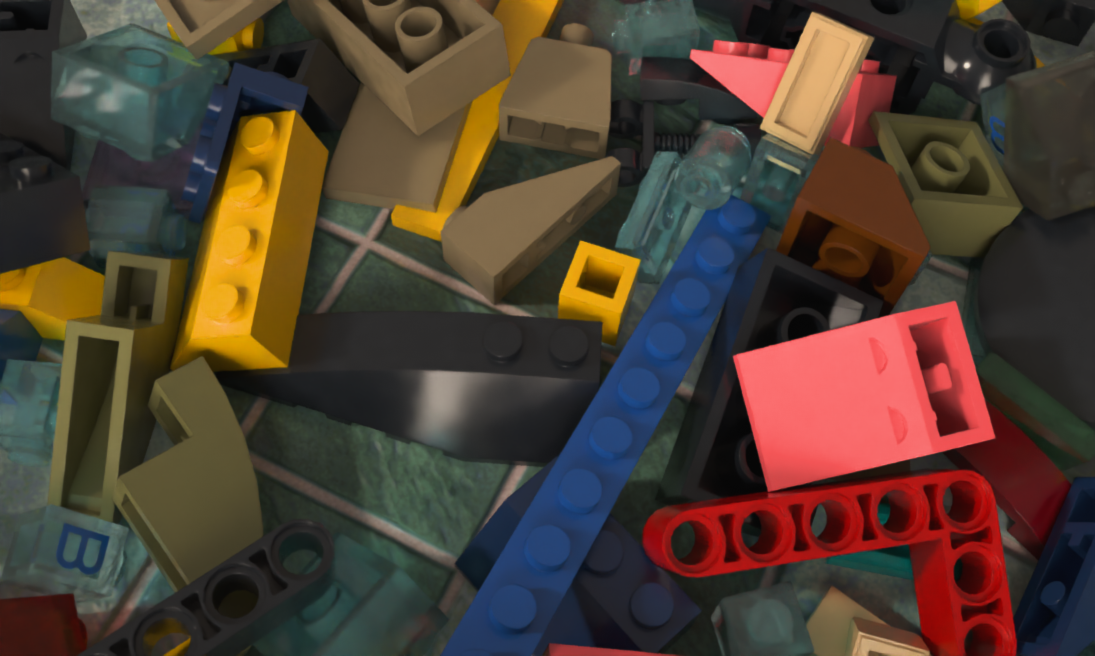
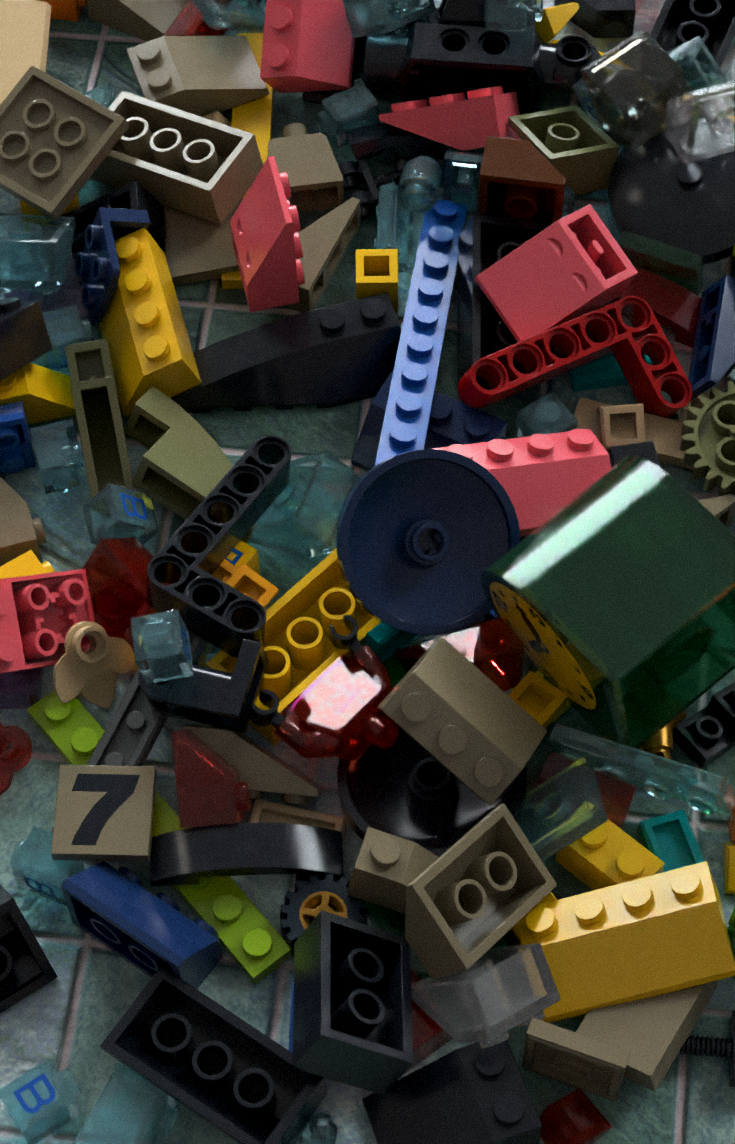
camera: 15 degrees left, 5 degrees down
tan tile [759,12,875,155] -> none
none -> coral slope [230,156,305,312]

